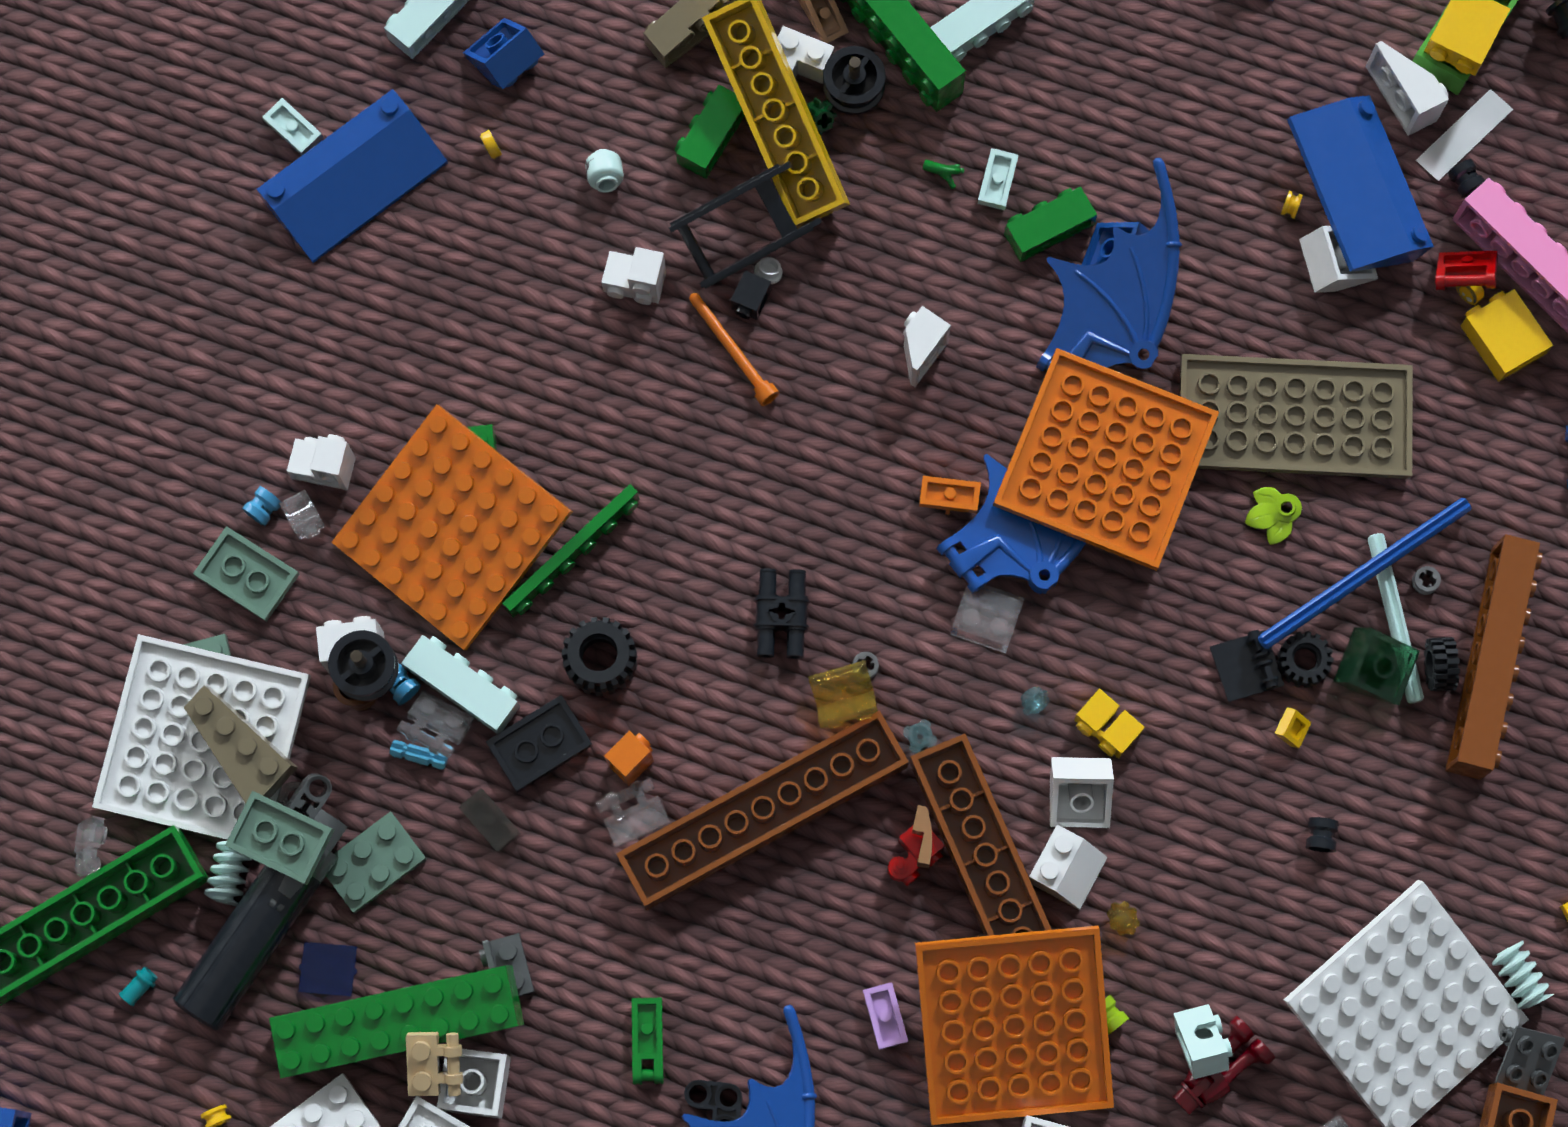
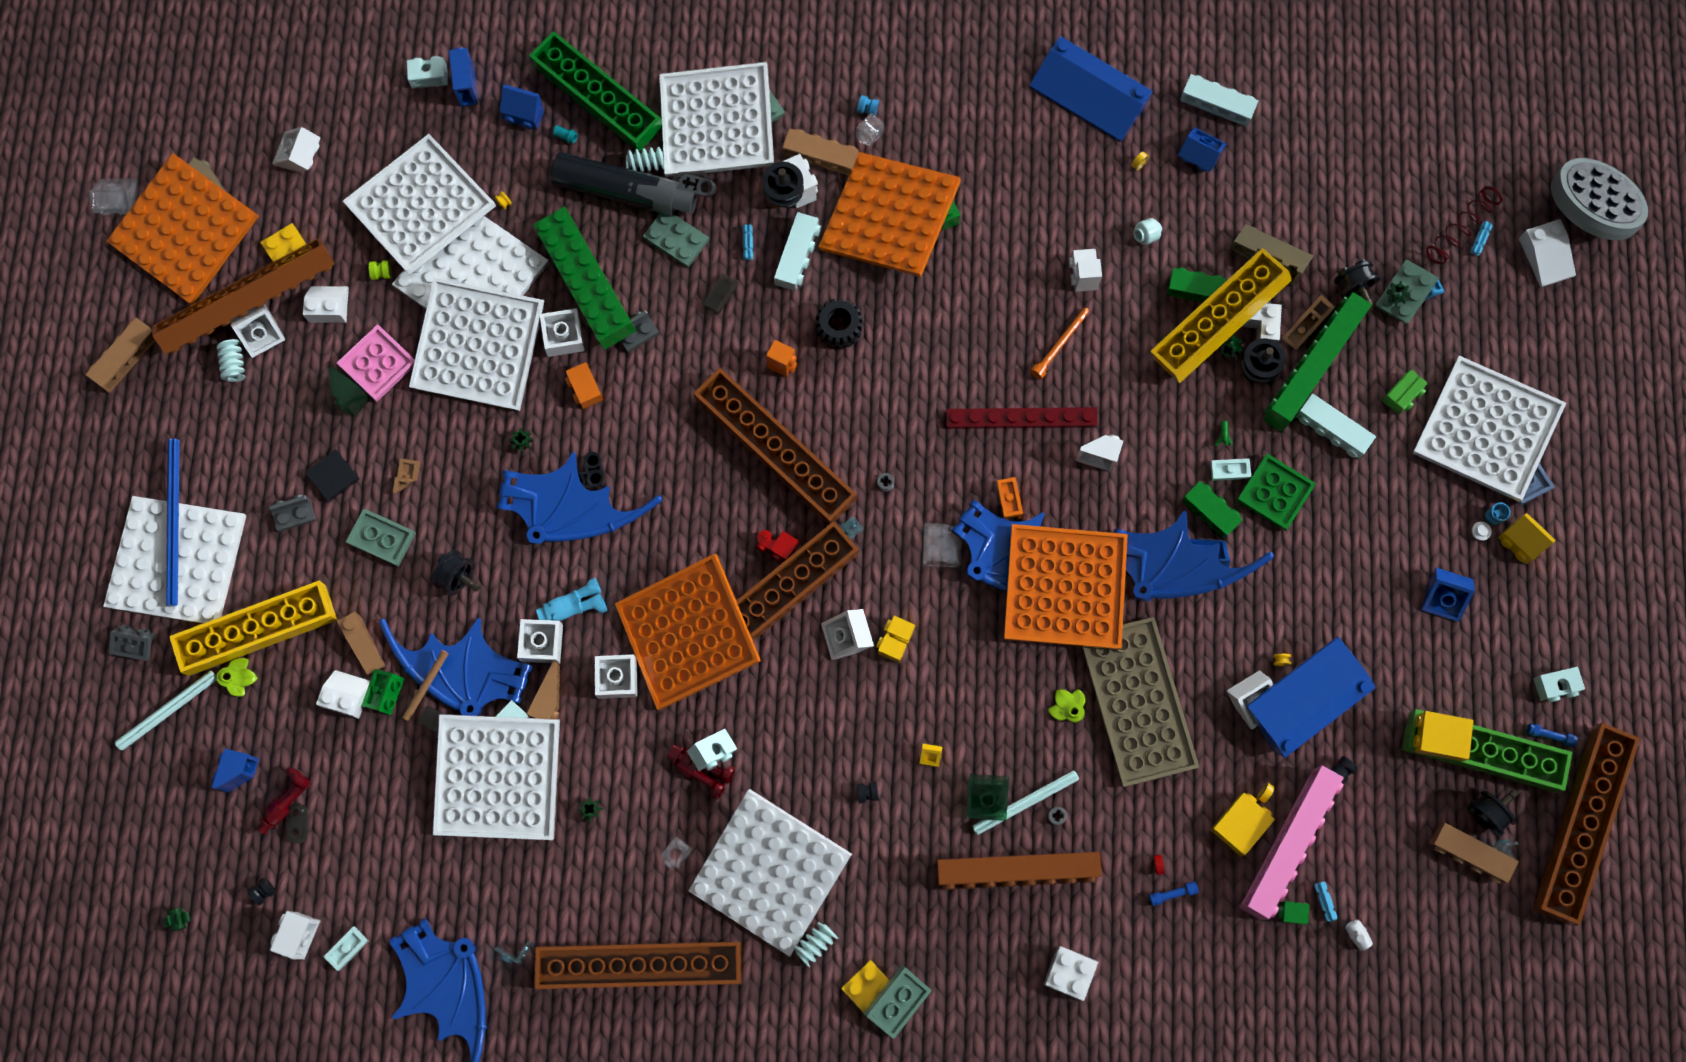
camera: 70 degrees right, 0 degrees up
clear plate [74,816,107,877] -> none
dark tan wedge [184,685,298,804] -> none
sand green plate [193,526,300,622] -> none
sand green plate [225,791,335,885] -> none
light aqua plate [262,98,323,155] -> none
white brick [287,434,356,490] -> none
clear blue piece [299,942,358,997] -> none
dark azure wheel [389,664,421,705] -> none
clear plate [397,690,474,758] -> none
tan plate [406,1032,463,1096] -> none
black plate [486,695,593,793] -> none
green plate [502,484,640,618] -> none
clear plate [596,778,670,848] -> none
green plate [632,997,664,1085] -> none
black piece [669,161,823,289] -> none
black brick [731,270,771,320] -> none
black pin [753,568,810,659] -> none
white plate [754,257,783,284] -> none
clear yellow bracket [808,660,878,729] -> none
lavender plate [863,982,908,1050] -> none
medium nougat slope [912,805,932,869] -> none
clear light blue plate [1020,687,1050,714] -> none
white slope [1029,824,1107,910] -> none
lime wheel [1105,995,1129,1035] -> none
clear yellow plant [1107,901,1140,936] -> none
black hinge [1209,630,1284,702] -> none
blue axle [1258,498,1472,649] -> none
black tyre [1277,631,1334,688] -> none
white slope [1365,41,1449,136] -> none
white sticker [1416,89,1513,181] -> none
black tyre [1424,637,1460,691] -> none
red plate [1435,250,1498,290] -> none
dark grey hinge [1495,1026,1565,1095] -> none
none -> blue slope [500,84,544,130]
none -> orange brick [565,362,603,409]
none -> medium nougat brick [783,128,859,176]
none -> dark red plate [946,407,1098,429]
none -> red tile [1153,854,1164,875]
none -> green plate [1236,453,1316,531]

